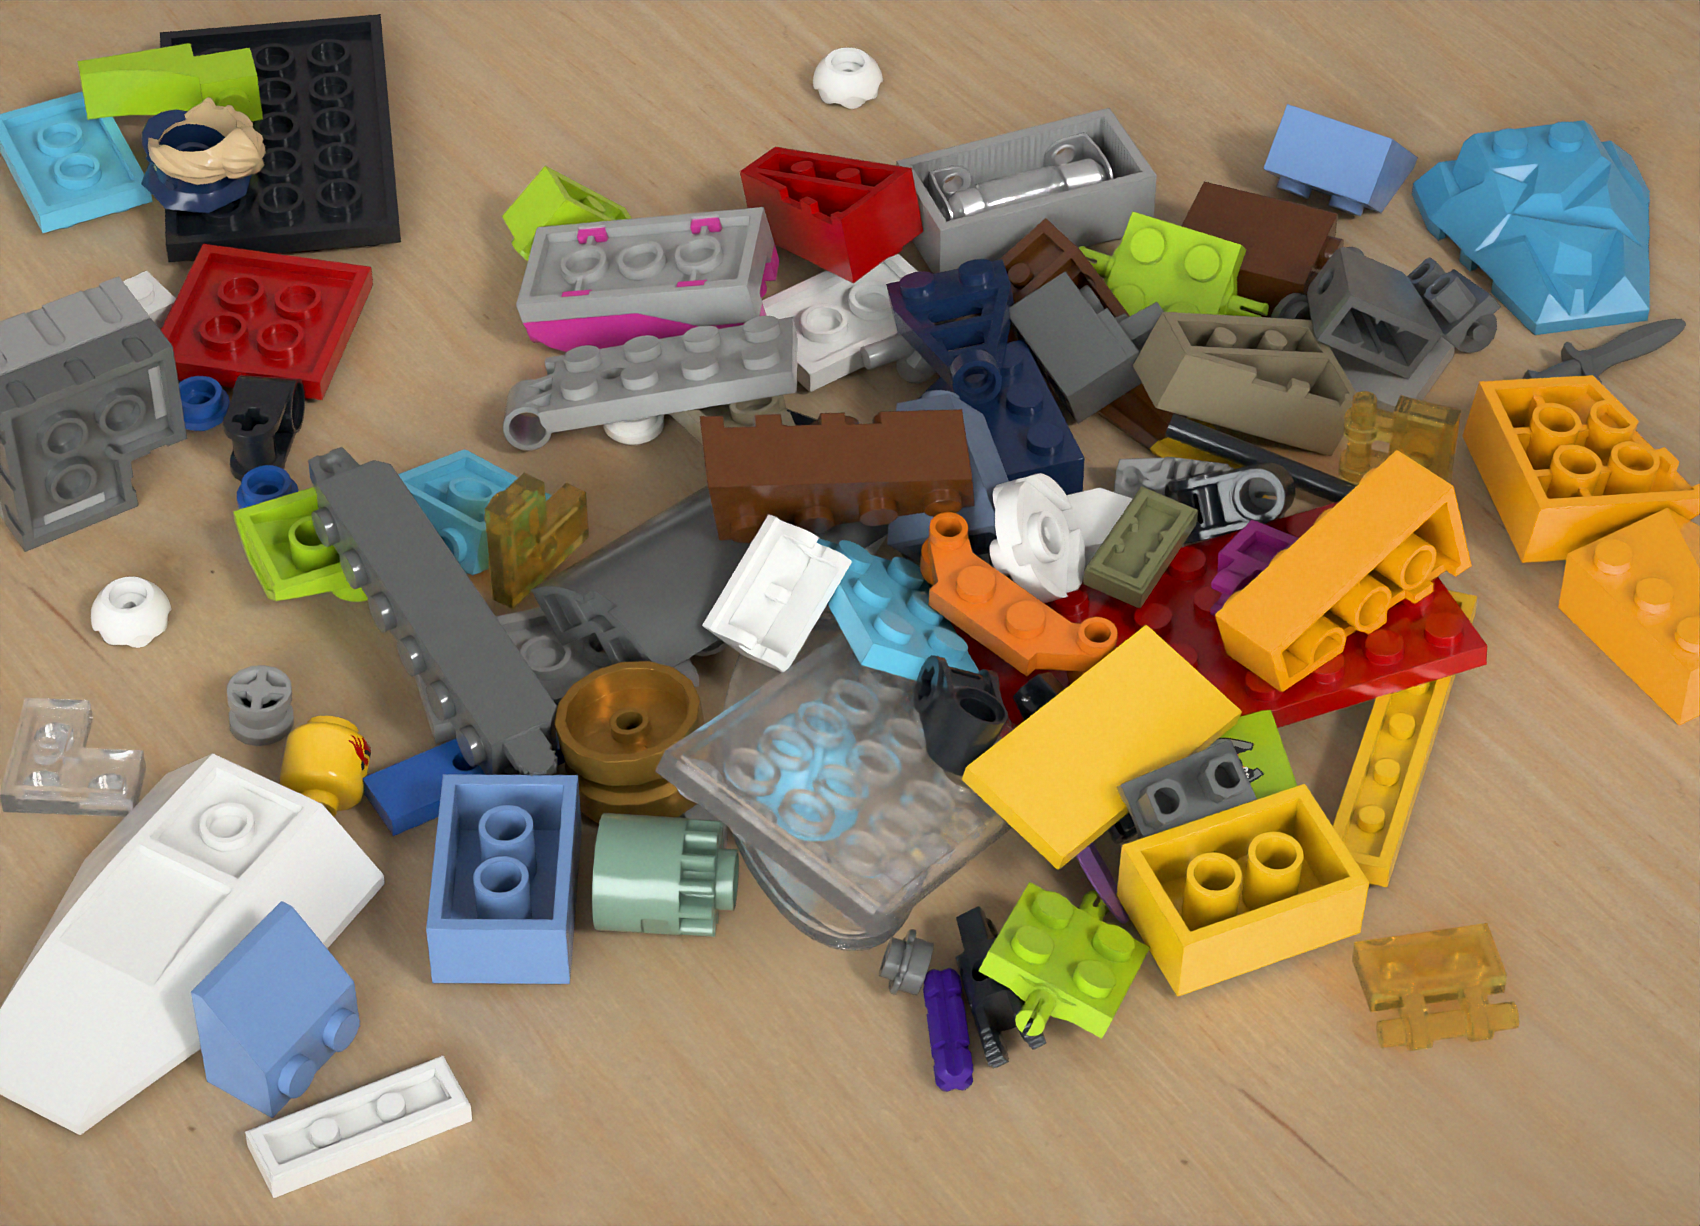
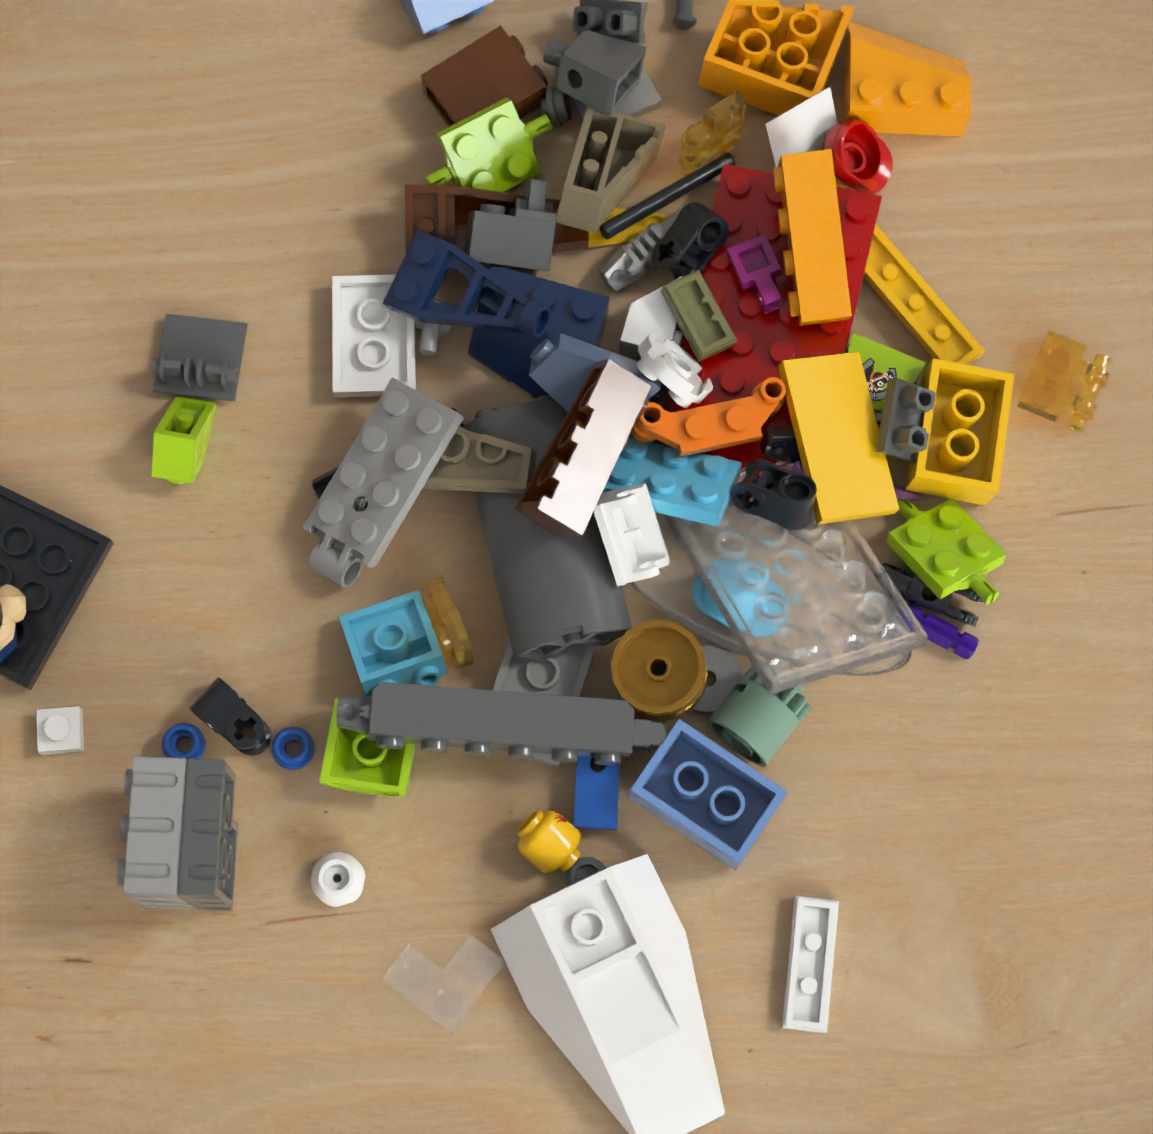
camera: 60 degrees left, 30 degrees up
red plate [161,244,373,400] -> none
medium blue slope [191,901,360,1118] -> none
light grey wheel [227,665,294,746] -> none
light grey piece [516,207,780,352] -> none
red wedge [740,147,924,284] -> none
white plate [813,48,883,109] -> none
light grey piece [896,108,1157,274] -> none
none -> dark grey hinge [152,314,248,401]
none -> white sticker [765,87,838,167]
none -> red hat [823,119,893,194]

